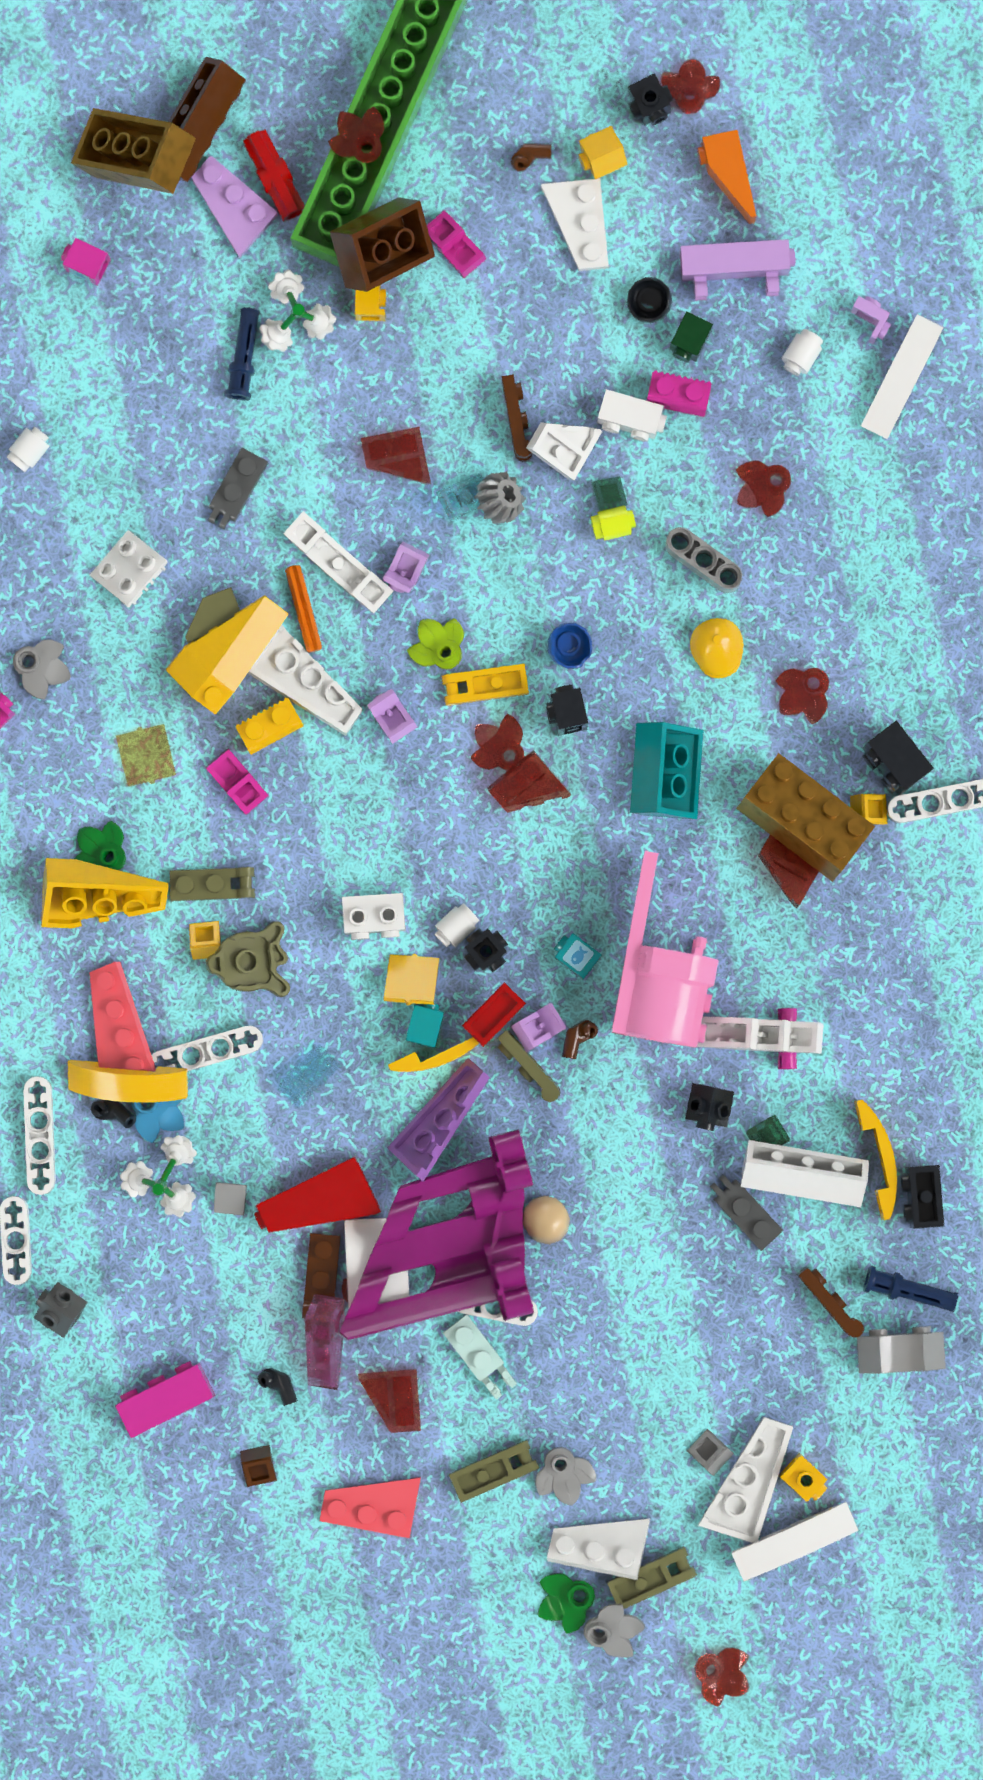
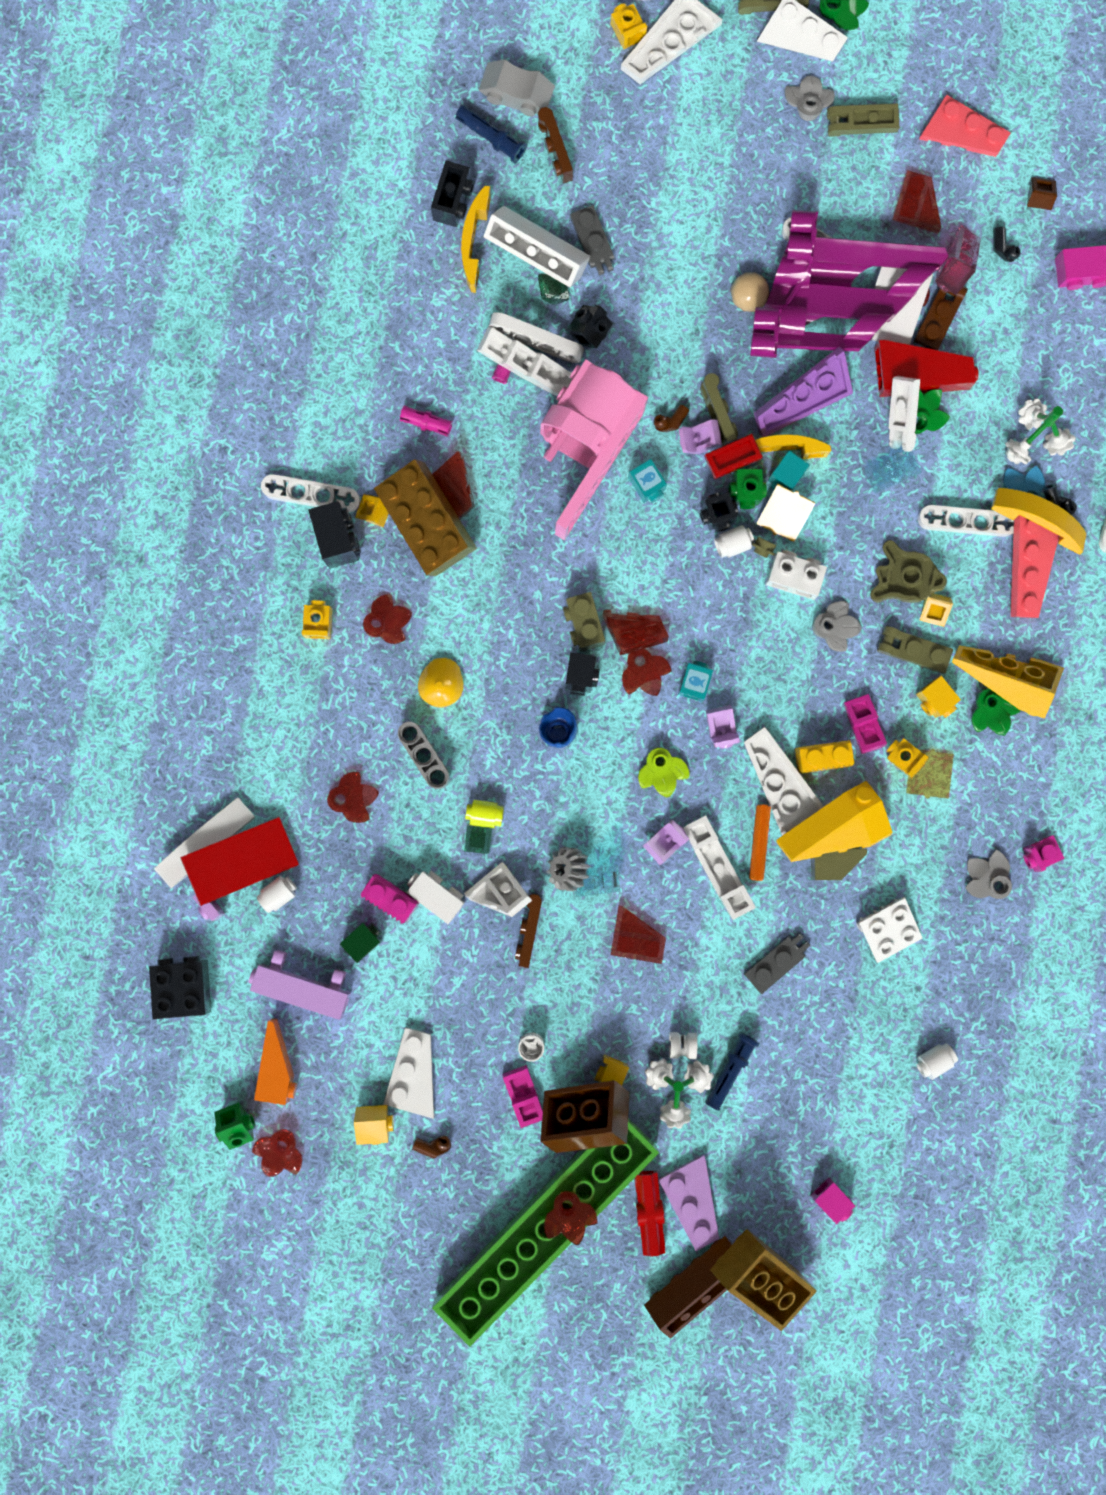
camera: 165 degrees left, 0 degrees up
light grey slope [214,1182,247,1216] -> none
yellow plate [441,663,529,706] -> none
light aqua hinge [443,1314,517,1400] -> none
black hair [627,277,672,323] -> none
black brick [628,73,673,126] -> none
teal slope [630,722,704,819] -> none
light grey slope [687,1429,734,1476] -> none
none -> black brick [149,956,211,1020]
none -> red tile [180,817,299,906]
none -> green brick [214,1102,256,1150]
none -> yellow brick [302,600,332,639]
none -> dark pink pin [399,405,453,437]
none -> white beam [489,312,584,363]
none -> white wheel [518,1032,544,1062]
none -> olive brick [562,592,605,652]
none -> white wheel [669,1032,697,1059]
none -> brick [678,661,713,702]
none -> green brick [728,469,767,509]
none -> olive plate [751,537,776,558]
none -> light grey plate [812,601,862,652]
none -> yellow brick [886,738,929,779]
none -> white hinge [888,376,920,452]
none -> green plate [915,389,950,434]
none -> yellow brick [916,676,961,718]

